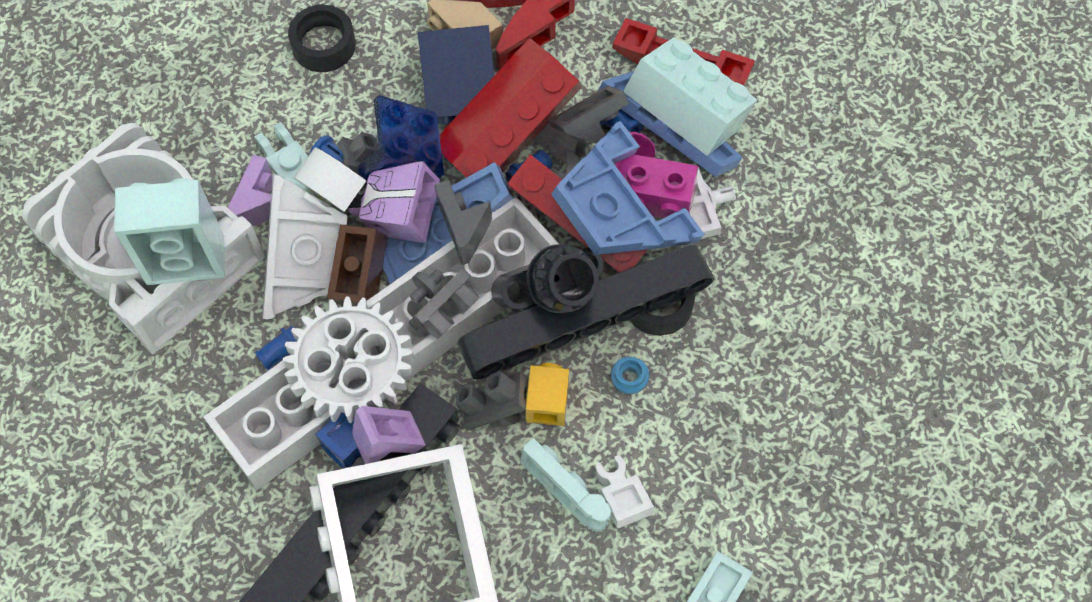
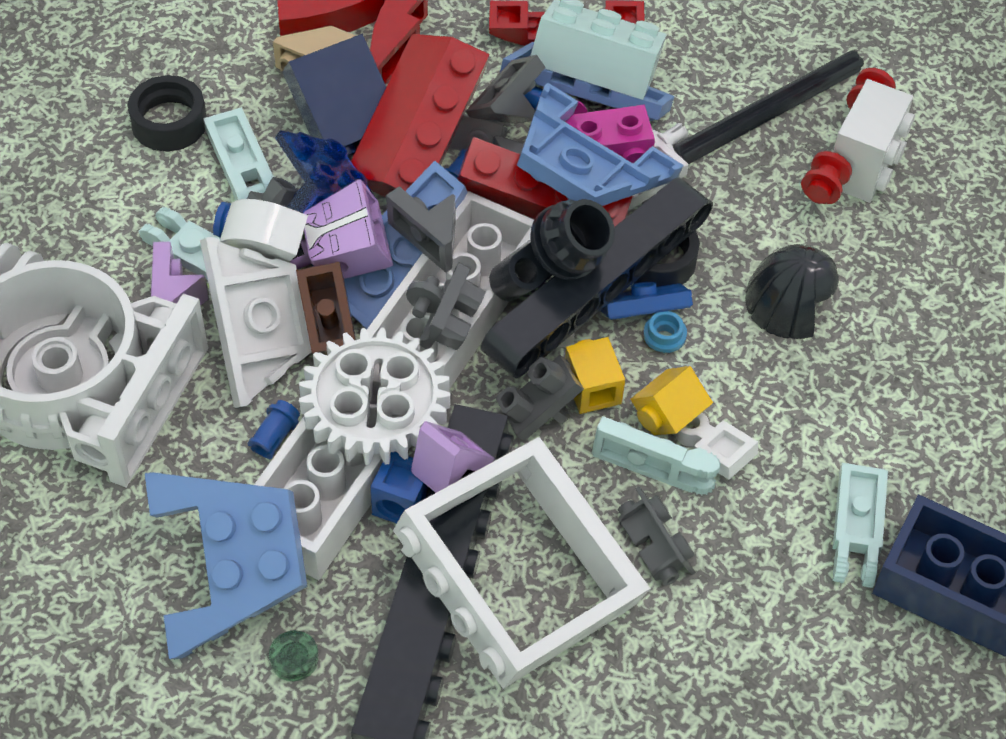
camera: 25 degrees left, 10 degrees down
light aqua brick [114,178,225,285] -> none
none -> medium blue wing [145,472,308,660]
none -> light aqua plate [203,107,274,201]
none -> clear green tile [269,630,319,682]
none -> blue plate [601,282,693,320]
none -> dark grey hinge [618,486,696,586]
none -> yellow brick [630,366,713,436]
none -> black axle [673,50,864,164]
none -> black hair [745,244,839,339]
none -> white brick [801,68,915,204]

